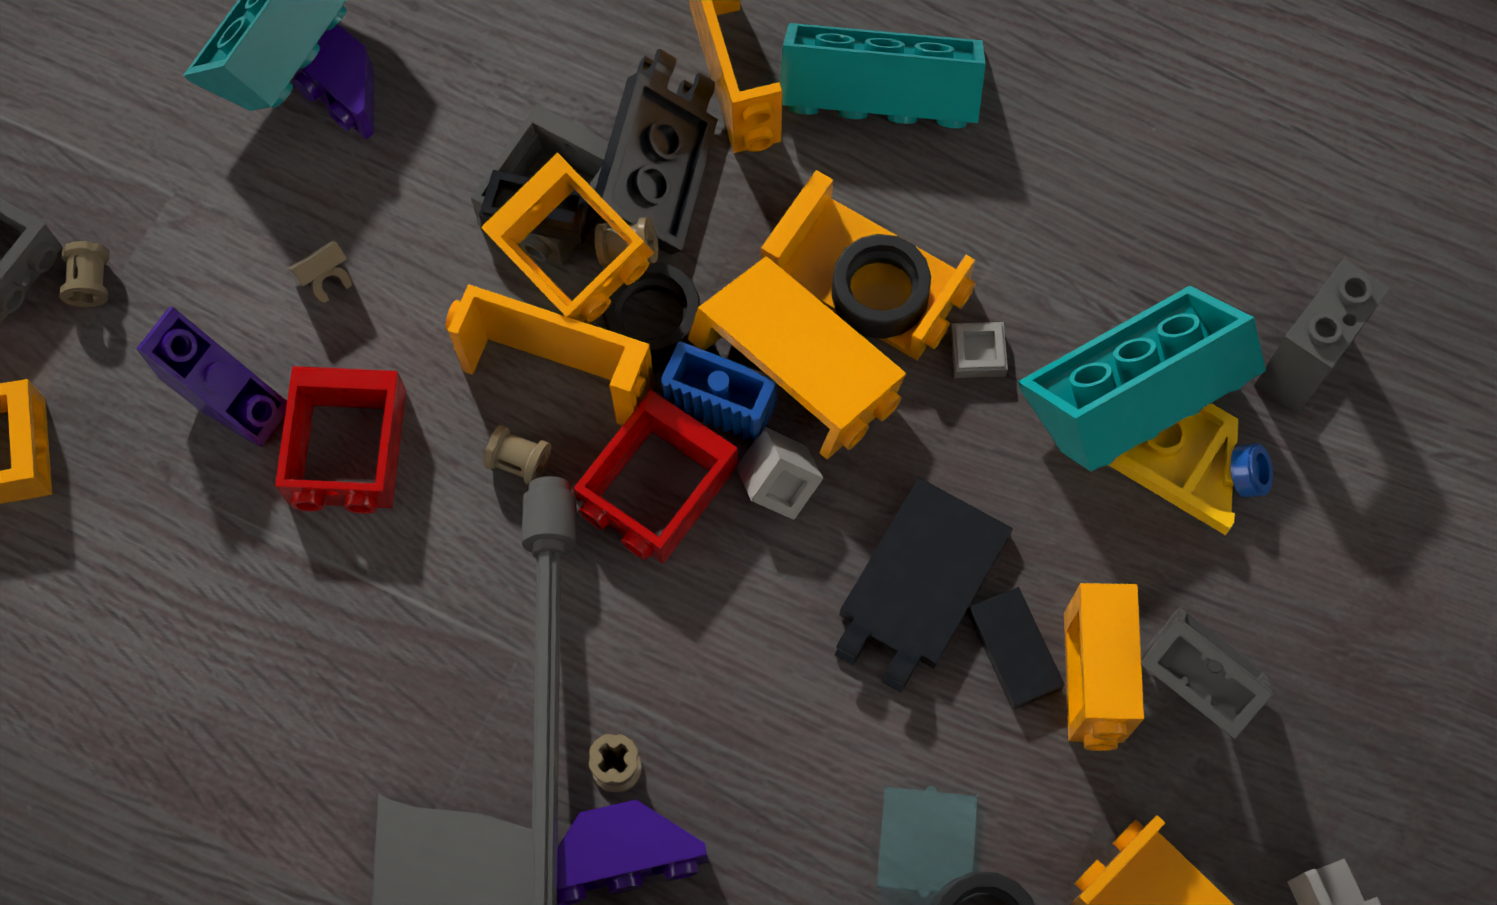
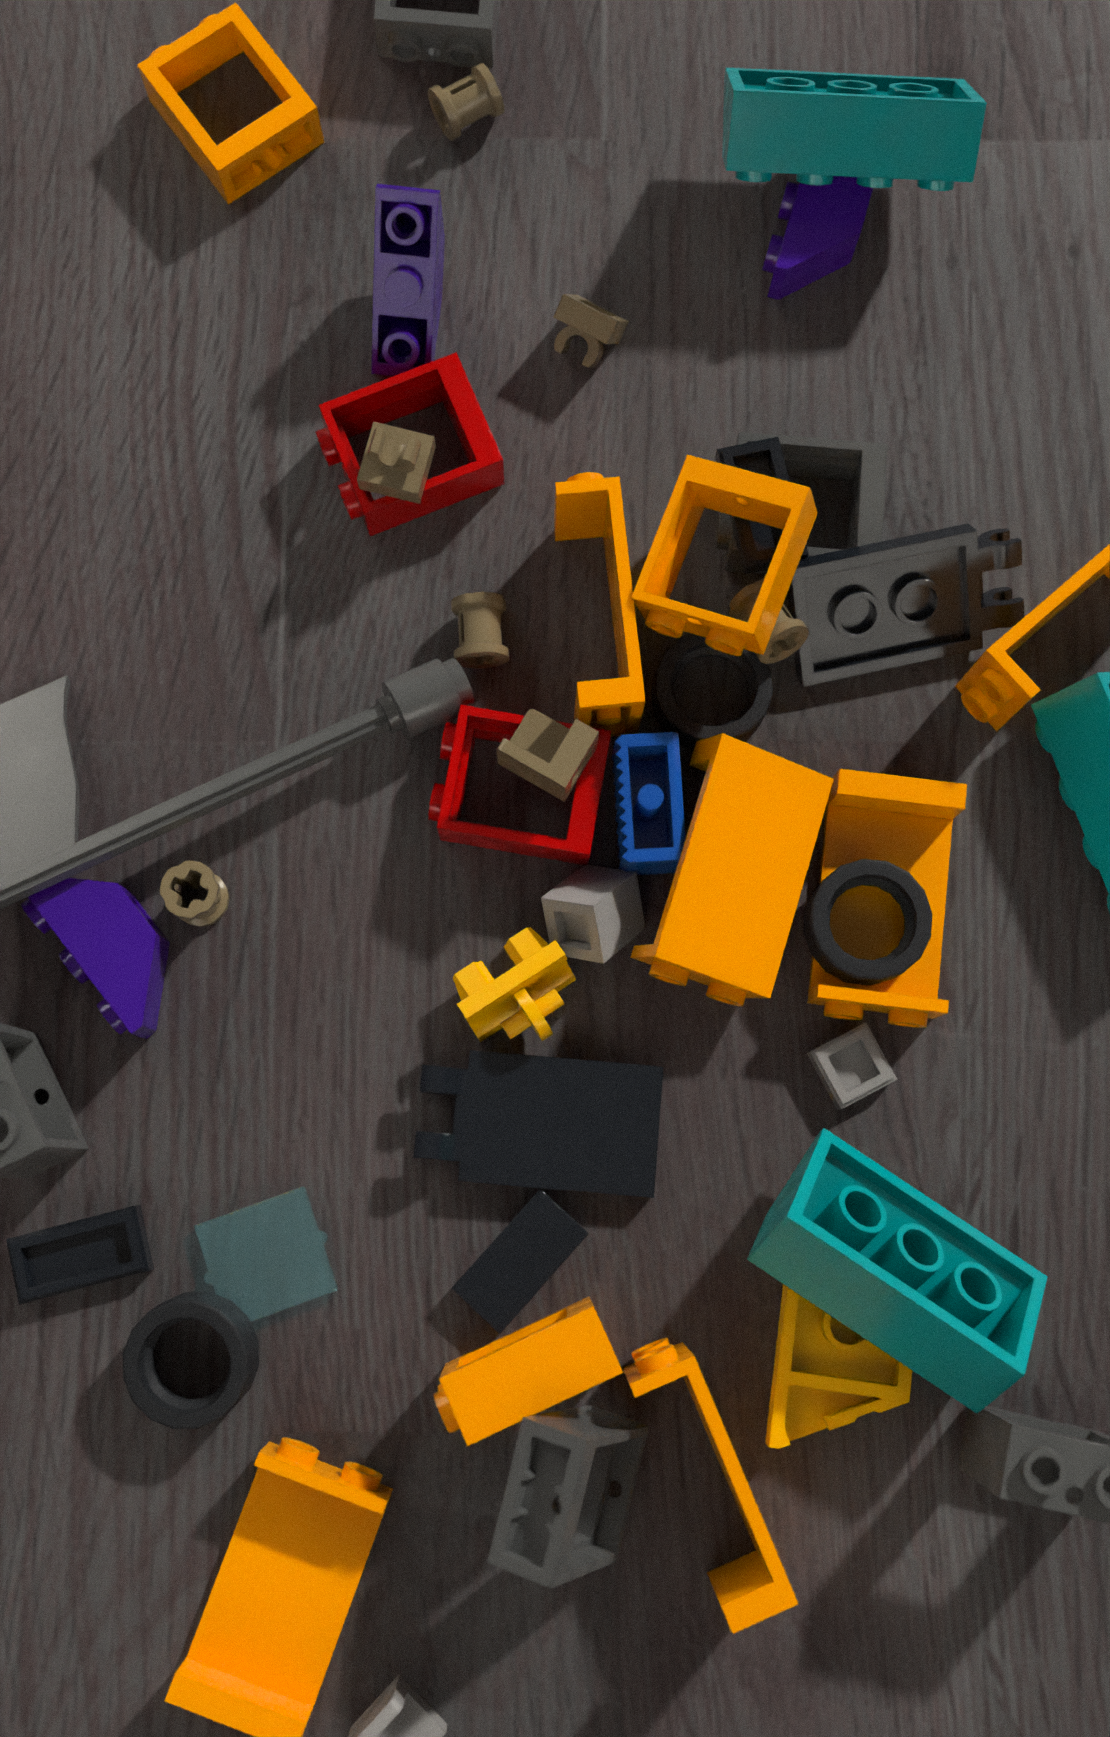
camera: 60 degrees right, 10 degrees up
blue tile [1231,443,1273,498] -> none
none -> dark tan tile [357,421,436,504]
none -> yellow hips [453,927,576,1042]
none -> dark tan panel [497,709,599,802]
none -> light orange panel [623,1338,799,1634]

